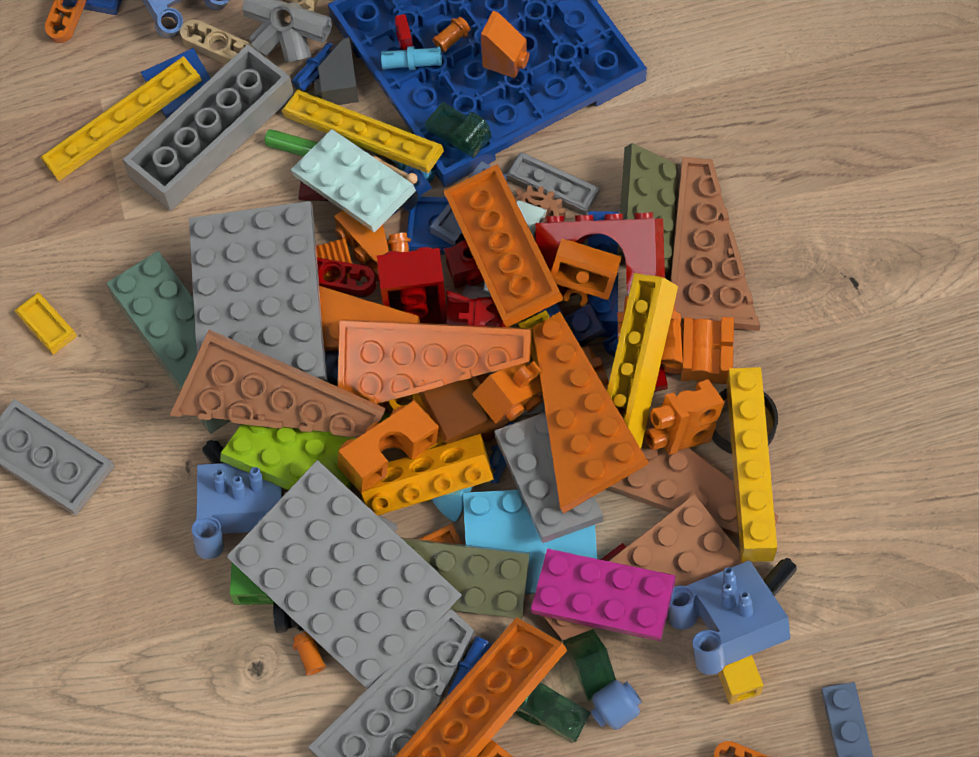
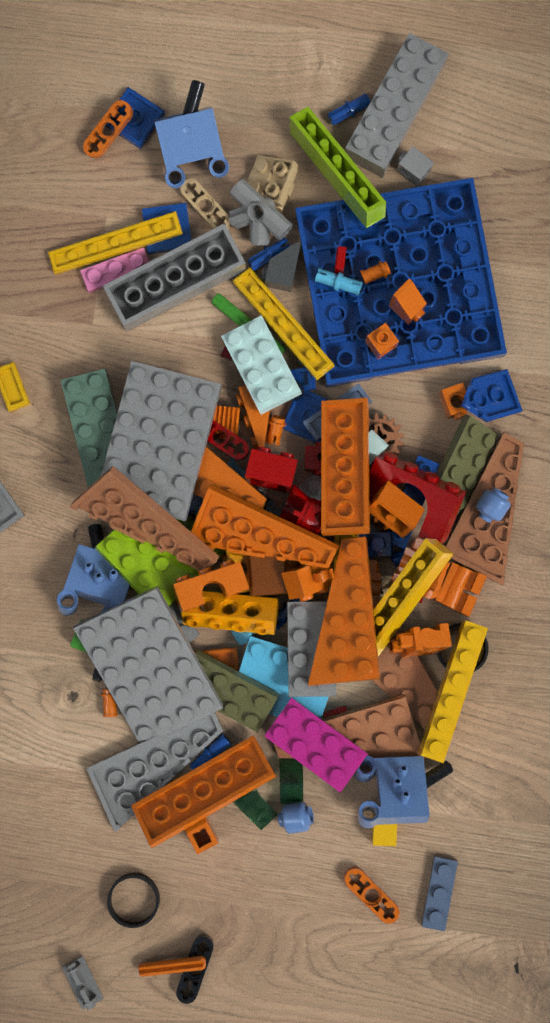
camera: 15 degrees right, 20 degrees up
light nougat hinge [372,155,418,184] -> none
clear green plate [425,102,491,158] -> none
light grey tile [506,152,599,215] -> none
none -> bright pink plate [80,247,149,293]
none -> orange brick [365,323,399,360]
none -> orange brick [439,383,469,420]
none -> blue tile [461,369,523,422]
none -> medium blue head [476,487,511,523]

